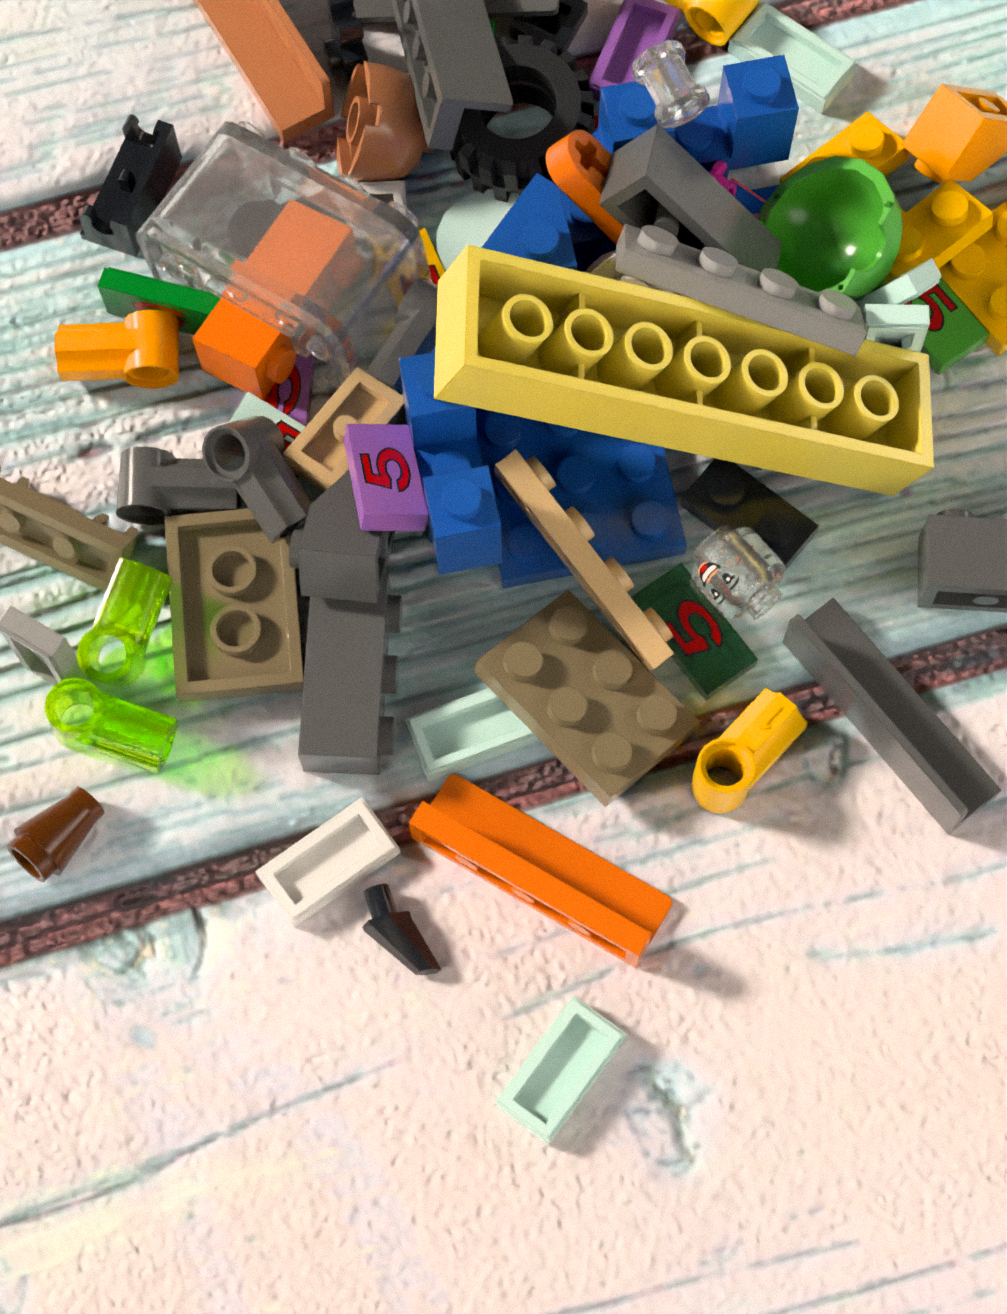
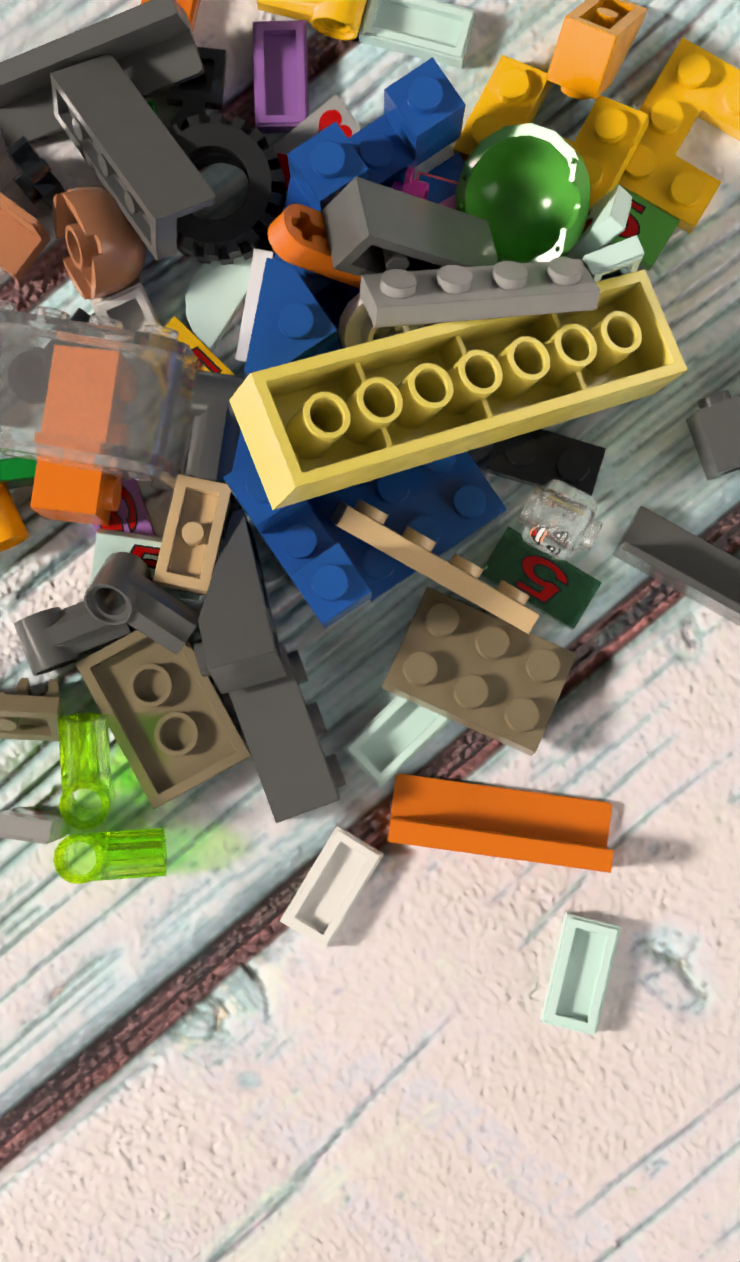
camera: 25 degrees left, 15 degrees up
reddish brown cone [7,786,104,882] -> none
medium lavender tile [343,424,429,531] -> none
black bar [362,883,441,975] -> none
clear bush [632,40,710,128] -> none
yellow piece [691,688,808,814] -> none

